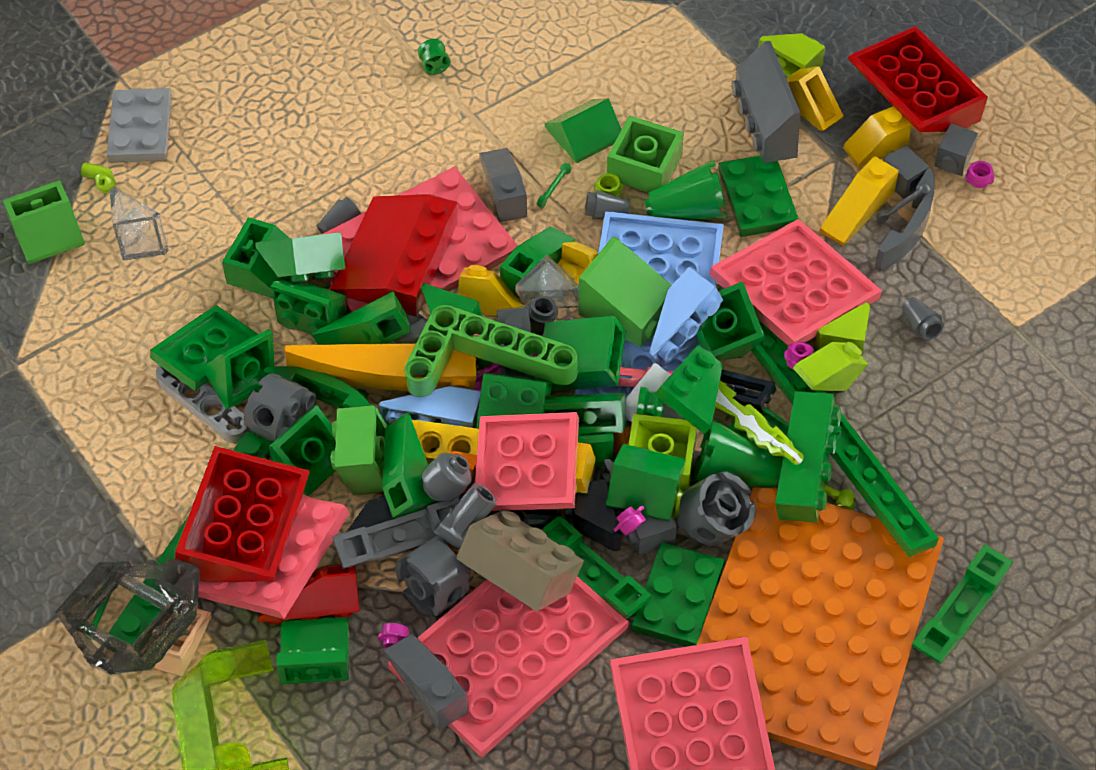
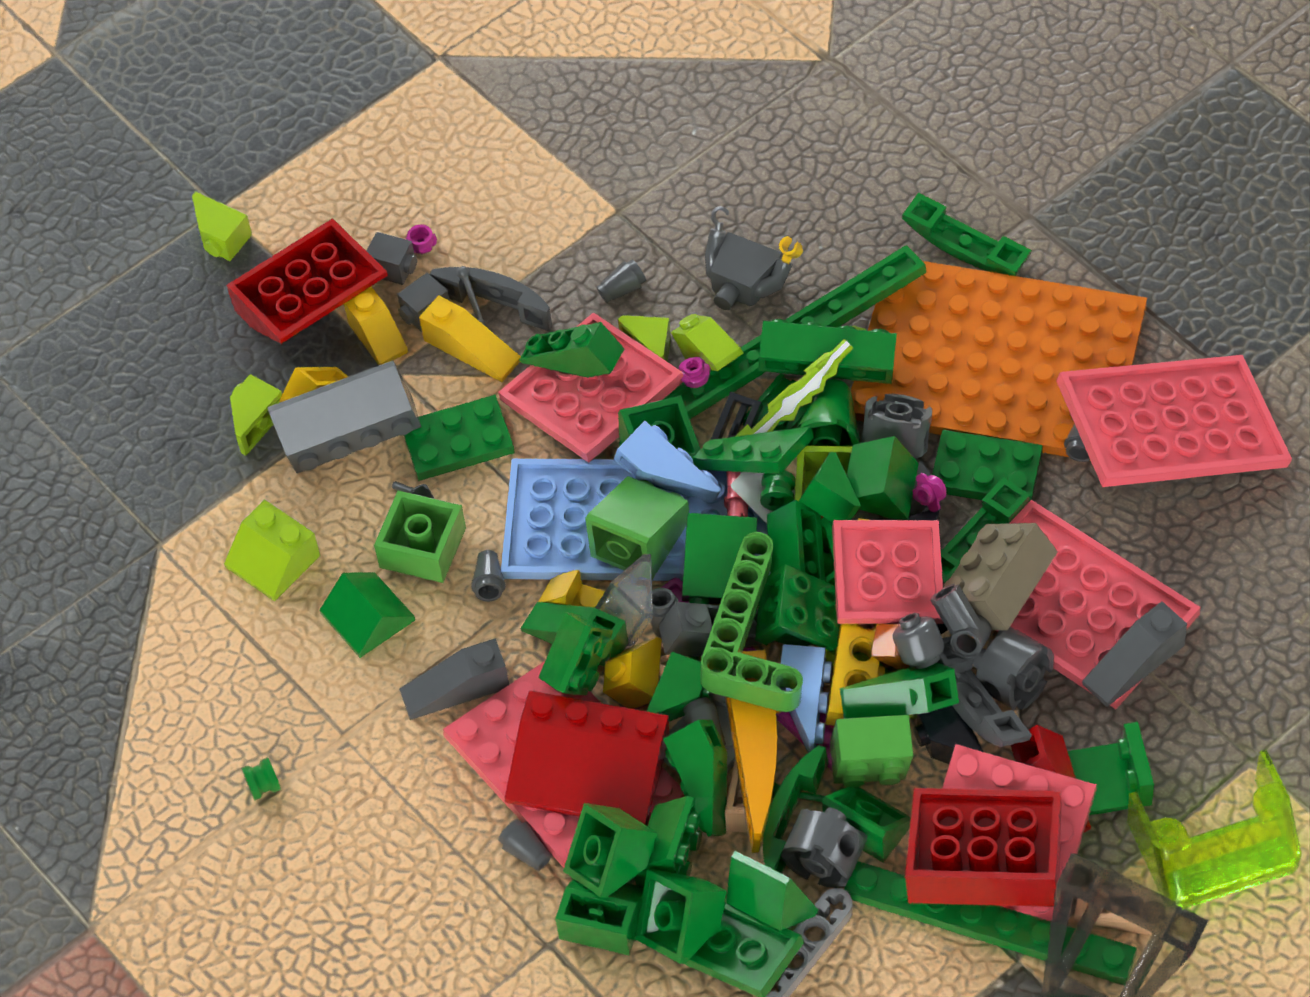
camera: 90 degrees left, 0 degrees up
dark pink plate [378,623,409,649] -> none
green hinge [537,163,572,208] -> none
lime plate [594,173,623,197] -> none
green cone [644,160,728,220] -> none
none -> lime slope [192,191,252,261]
none -> lime slope [224,499,320,601]
none -> dark grey hand [392,481,435,499]
none -> green slope [519,322,624,378]
none -> green slope [538,612,613,696]
none -> green slope [635,869,727,964]
none -> dark grey torso [705,206,803,310]
none -> green slope [799,452,861,523]

